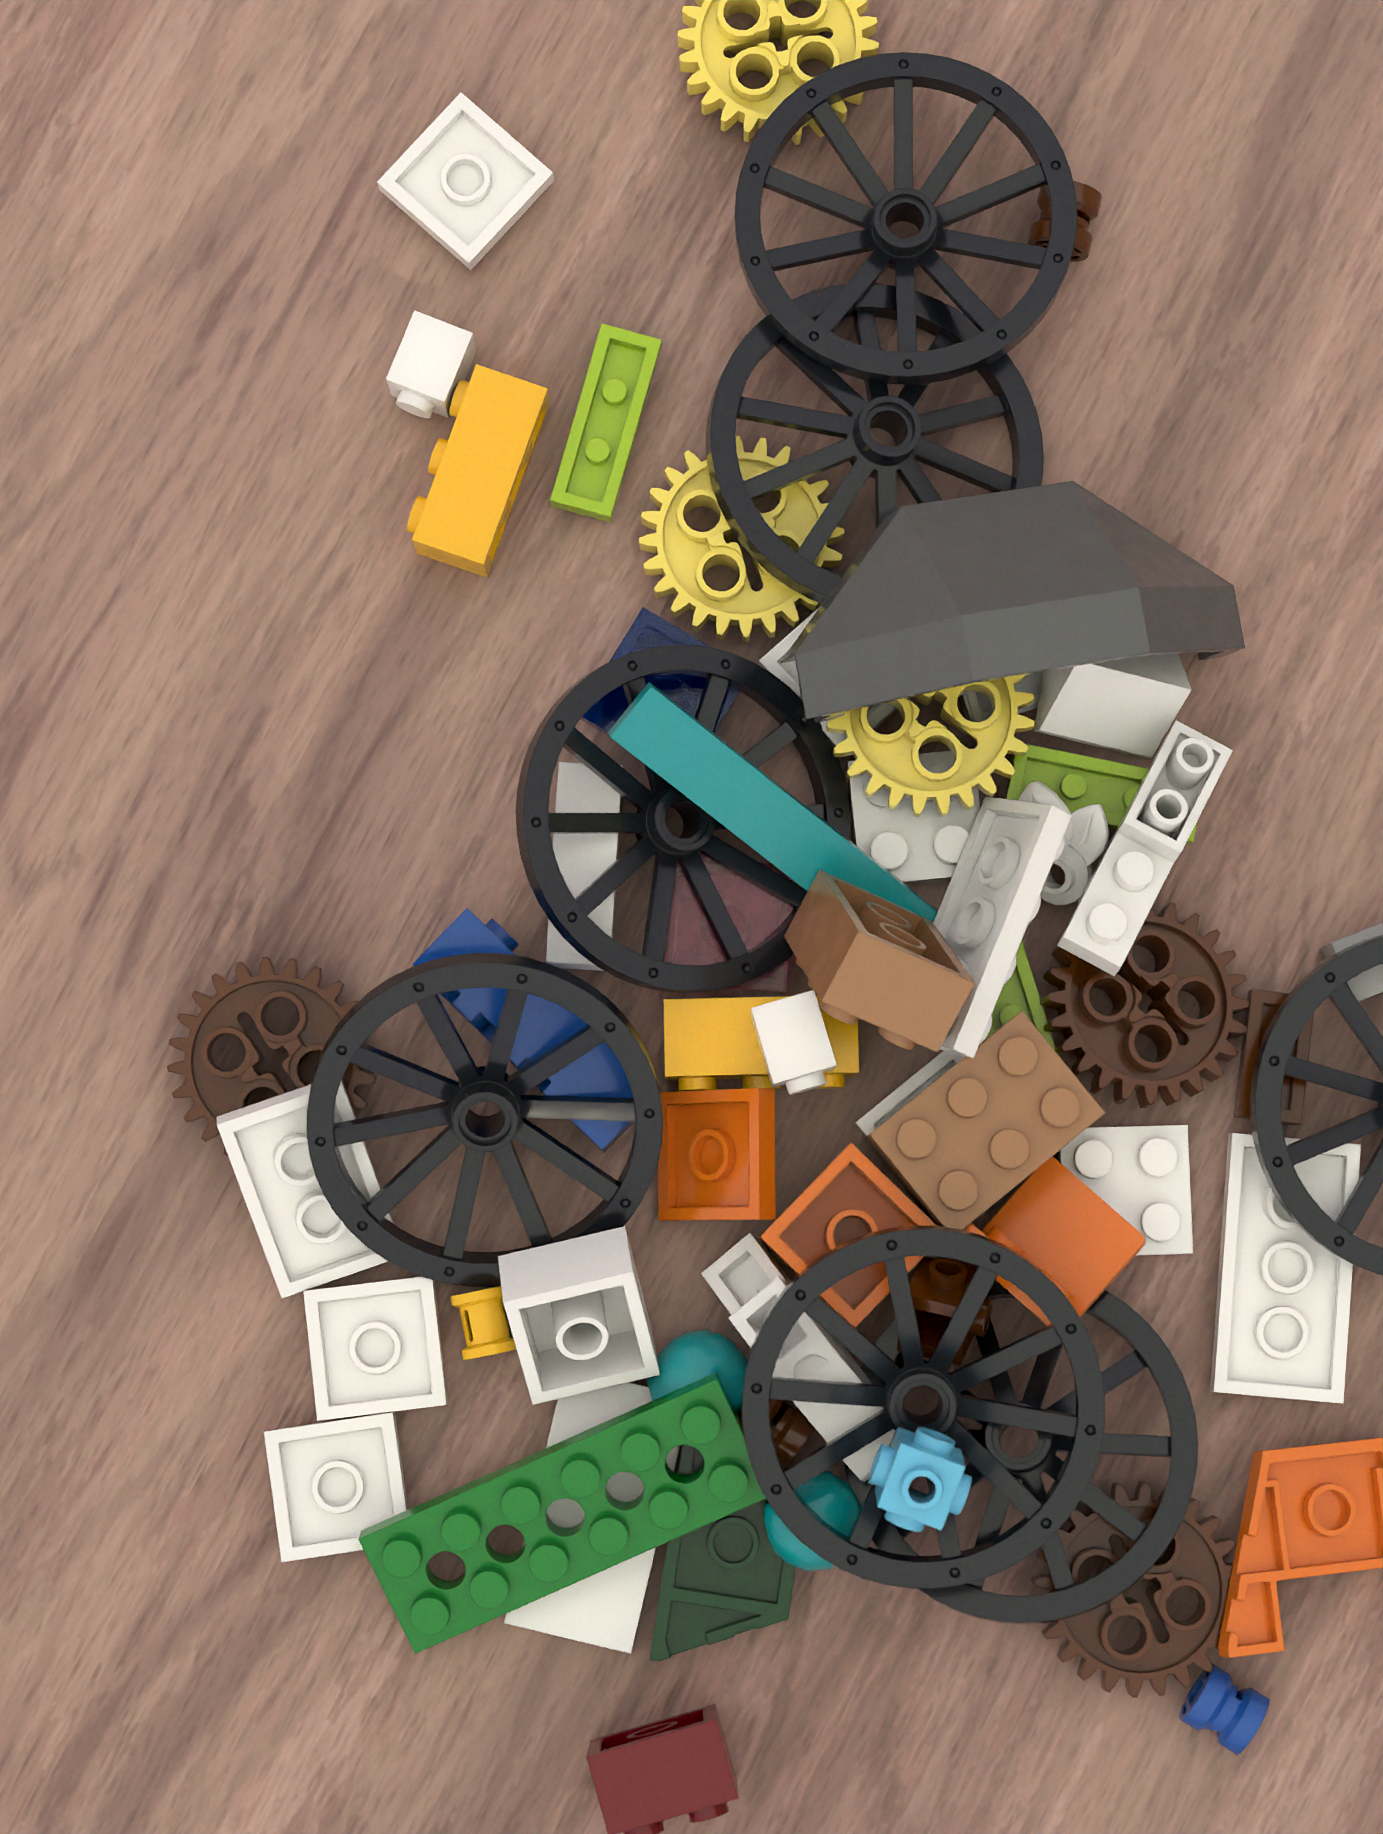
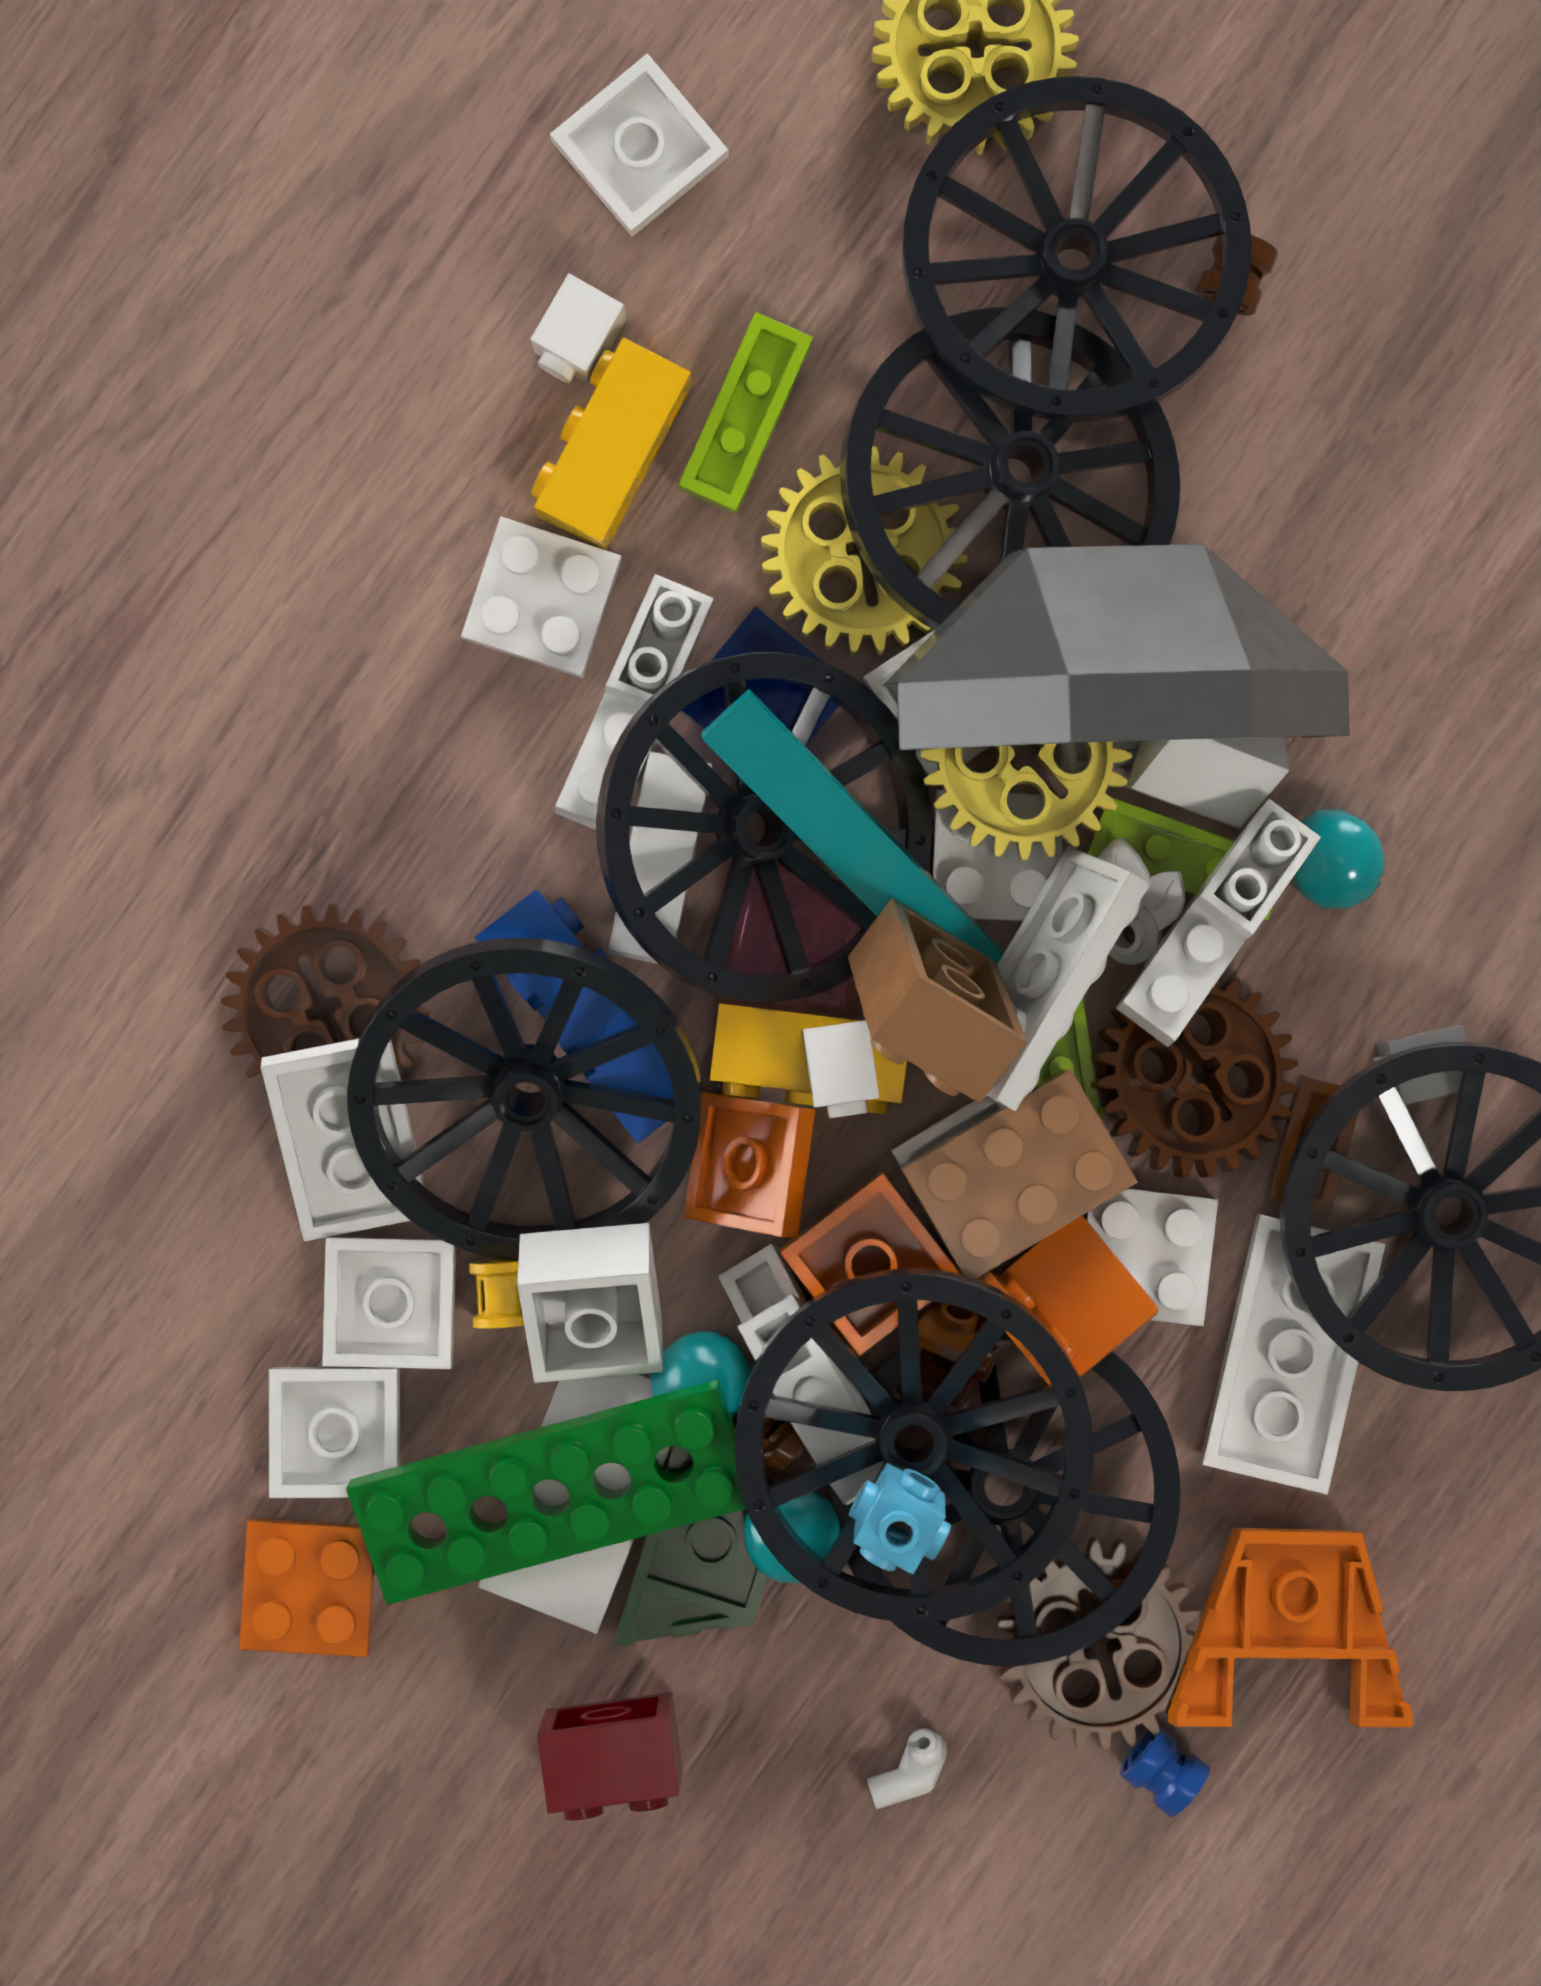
camera: 10 degrees right, 5 degrees up
none -> orange plate [239,1518,375,1657]
none -> white plate [461,516,622,679]
none -> white slope [555,574,714,830]
none -> white arm [867,1728,947,1809]
none -> teal hair [1291,809,1385,909]

